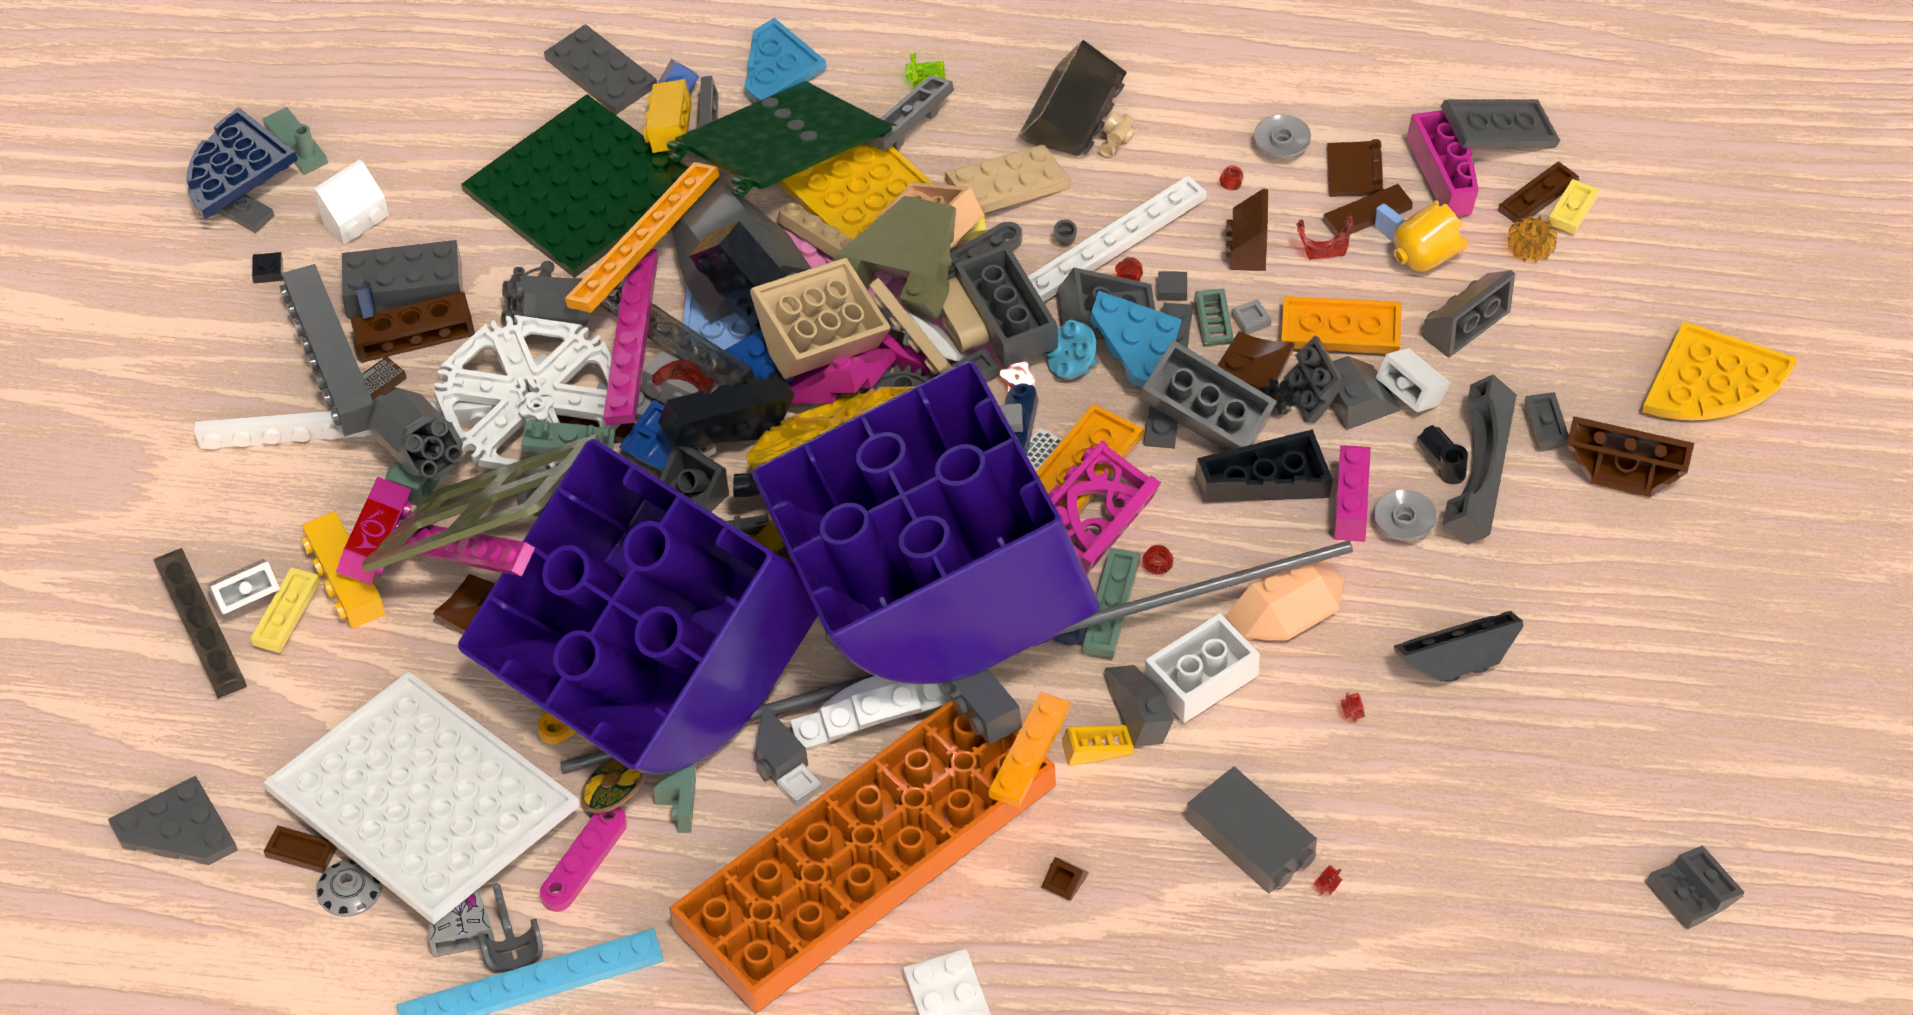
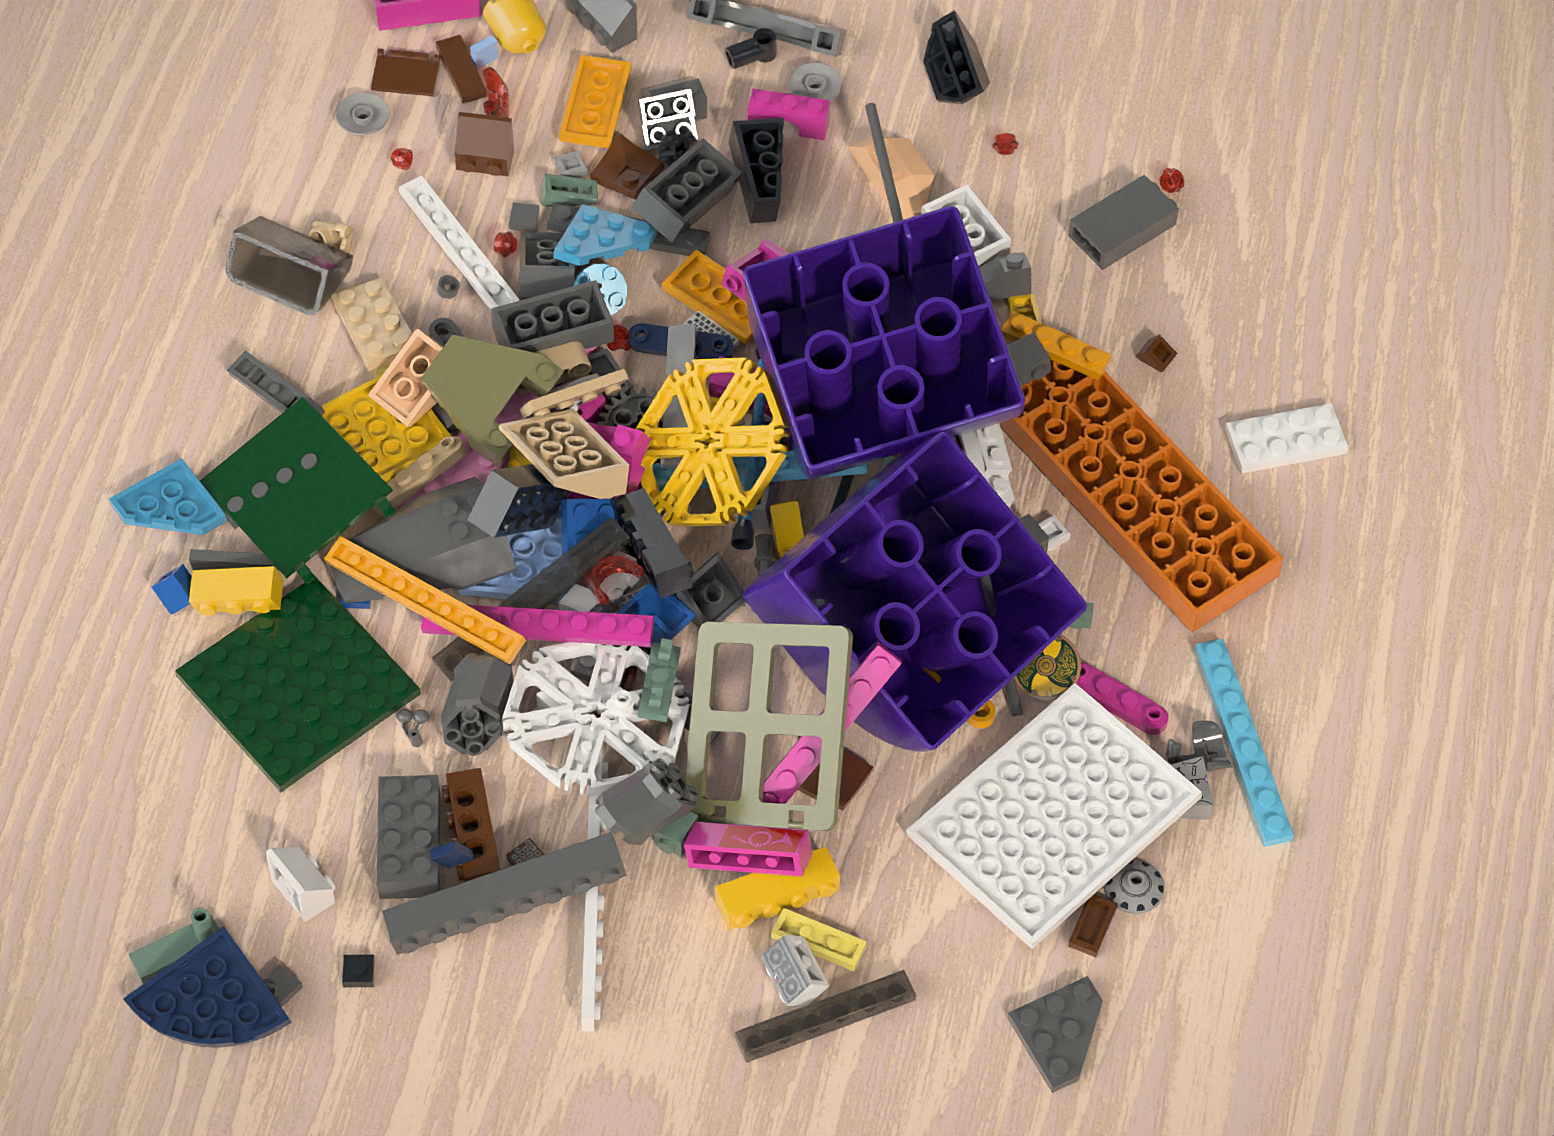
camera: 90 degrees left, 5 degrees up
dark grey plate [544,24,657,115] -> none
clear neon green bracket [905,53,946,89] -> none
white brick [1375,348,1451,412] -> none

